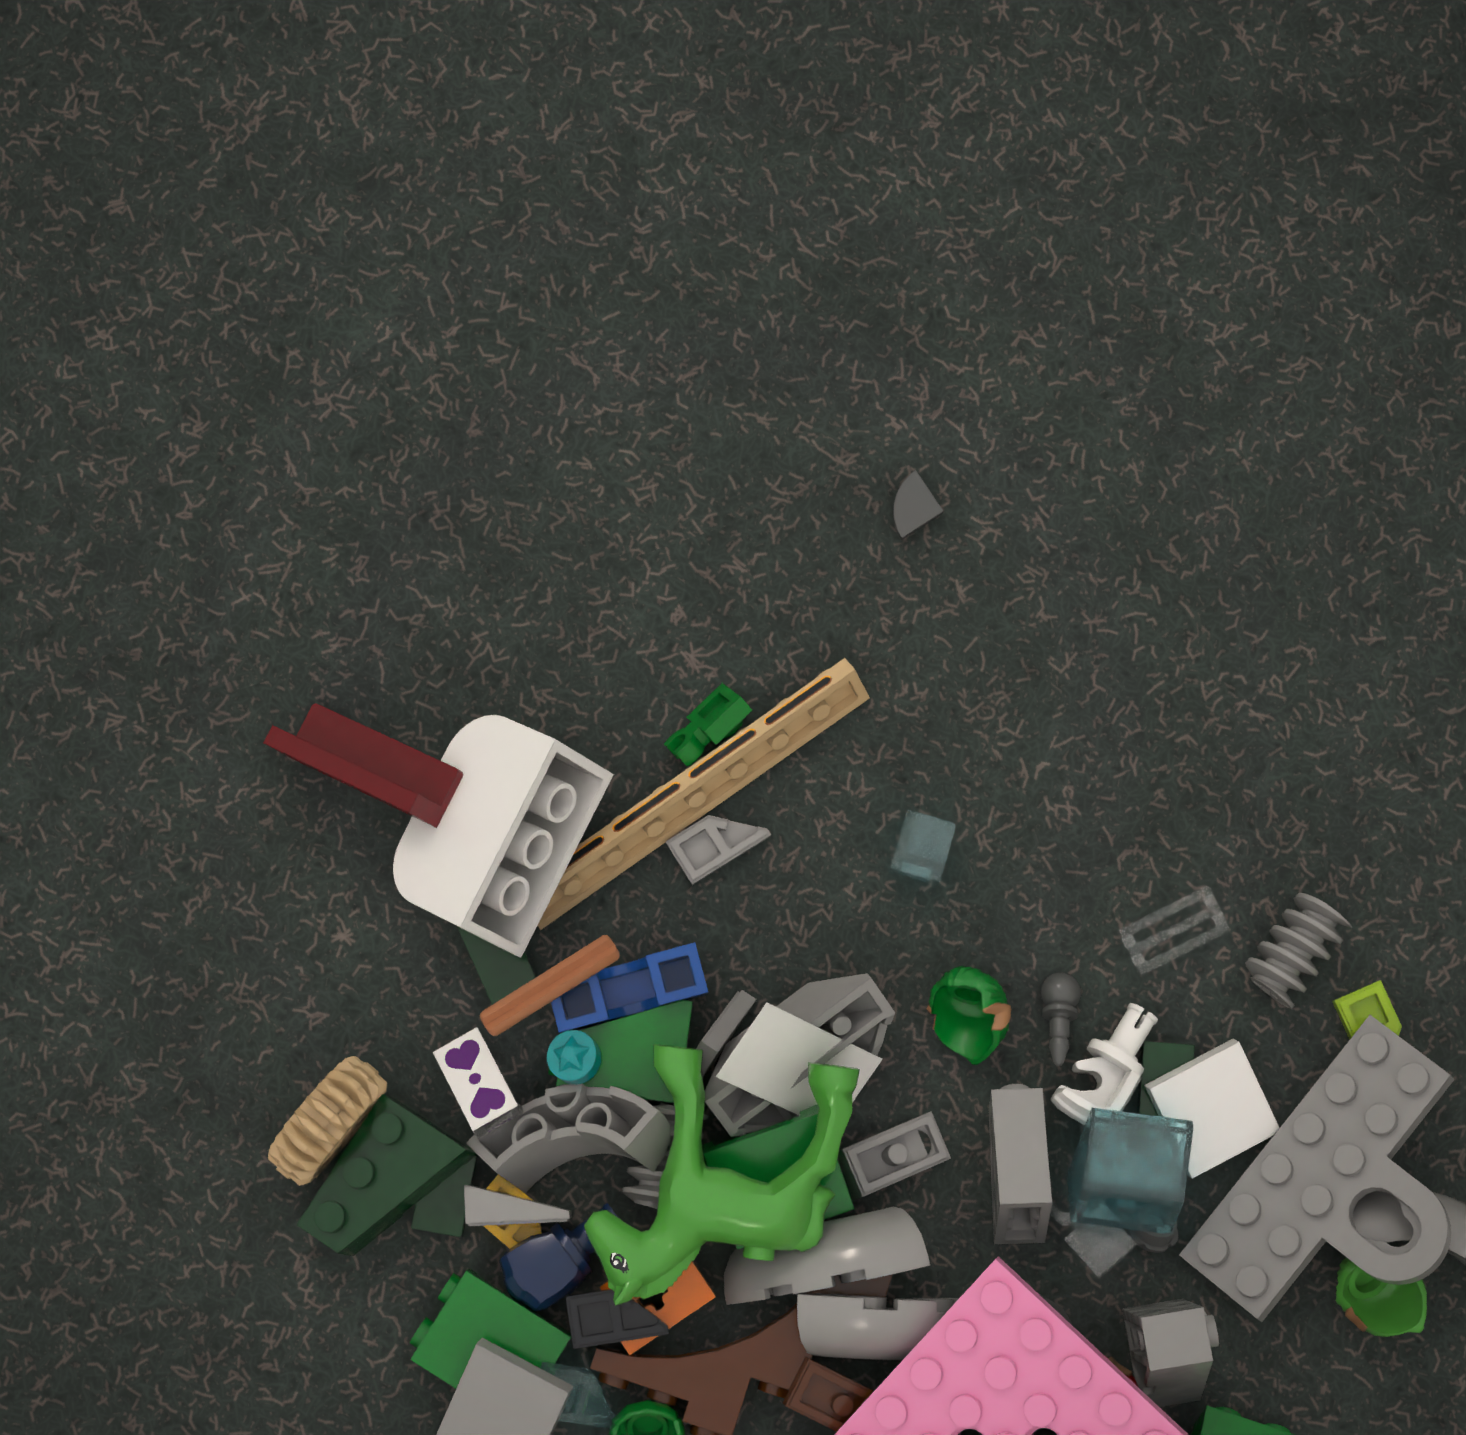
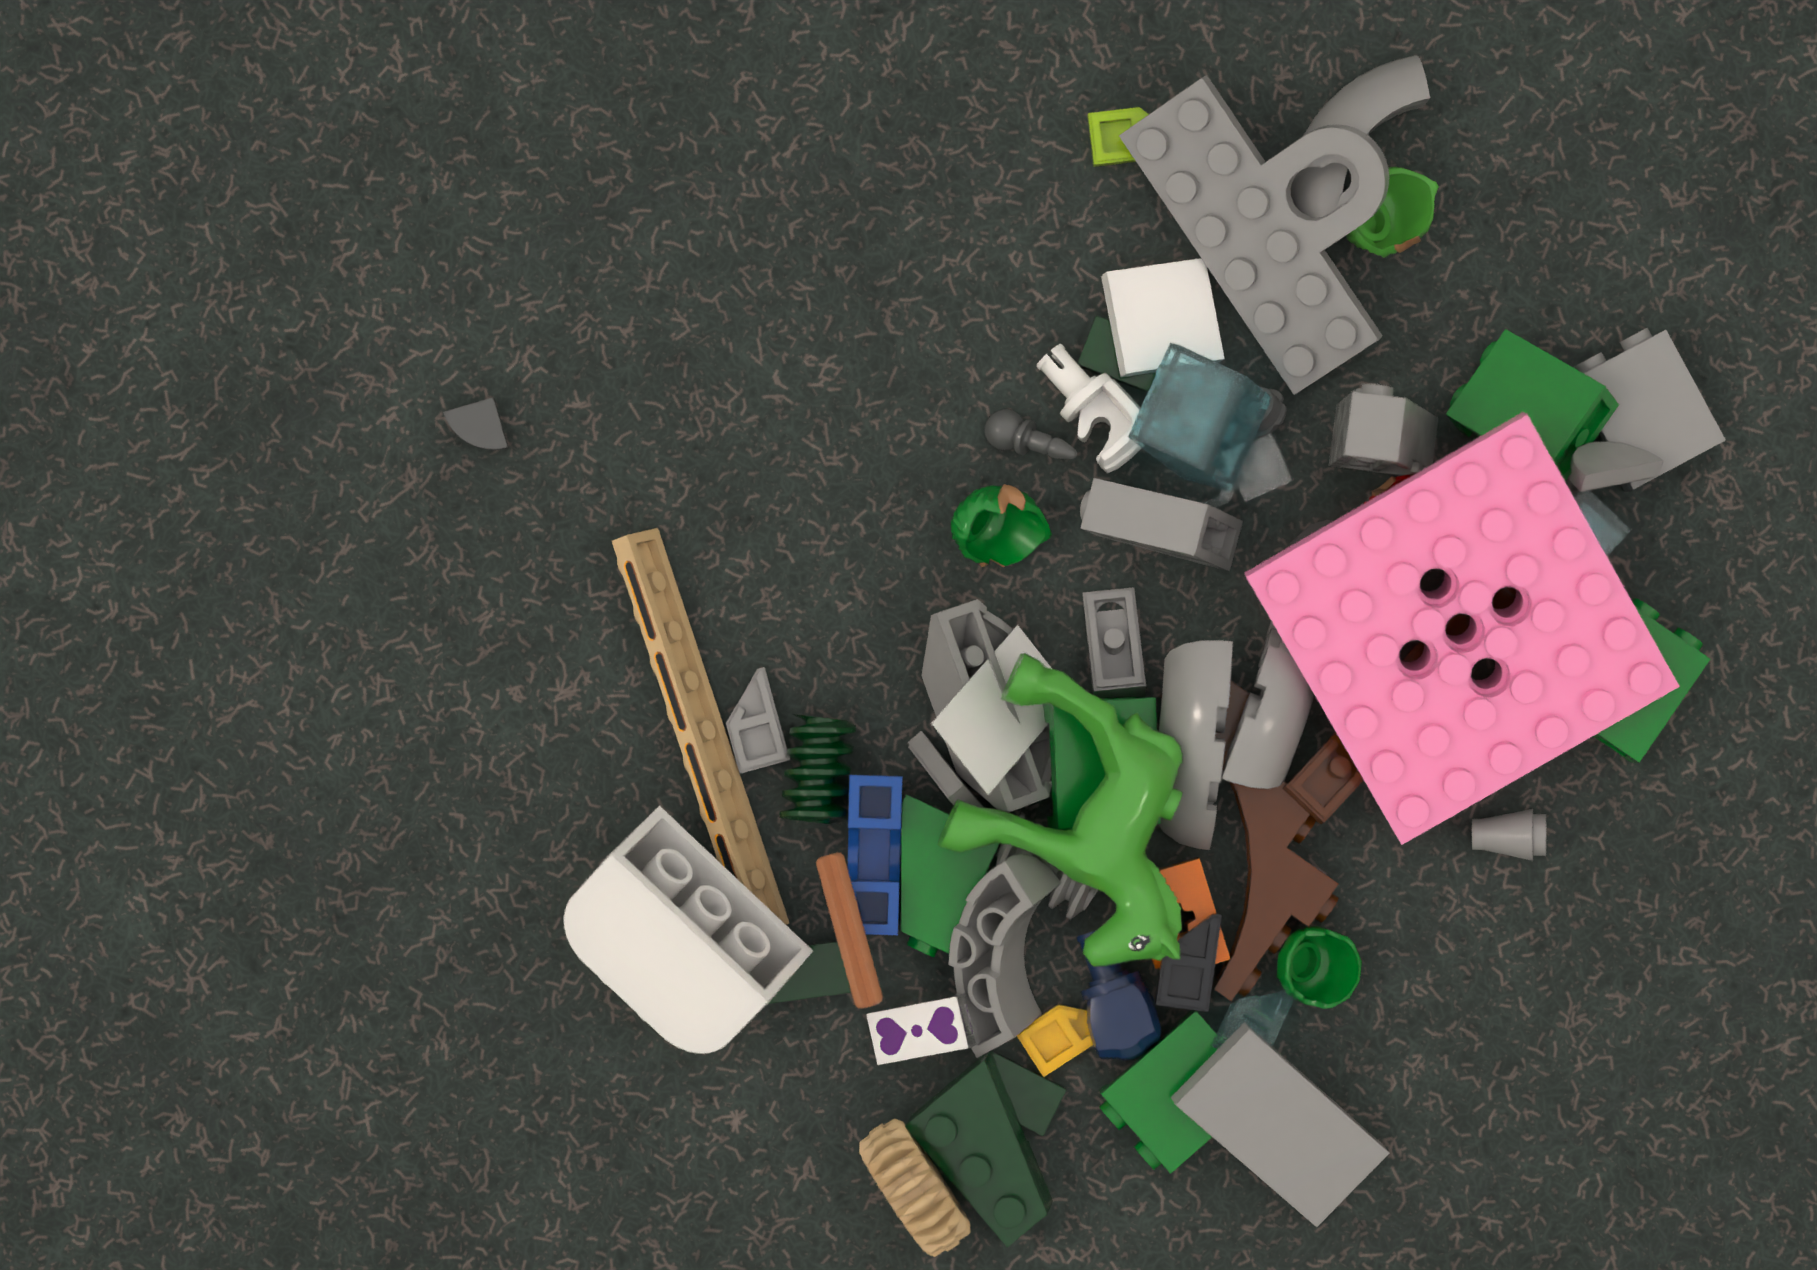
camera: 70 degrees left, 5 degrees up
dark red panel [263,703,463,828] -> none
light grey slope [464,1185,572,1226] -> none
teal tile [547,1030,601,1085] -> none
green plate [664,683,752,767] -> none
clear light blue panel [889,810,955,885] -> none
clear tile [1117,885,1231,976] -> none
light grey piece [1245,893,1352,1009] -> none
none -> dark green piece [779,714,856,824]

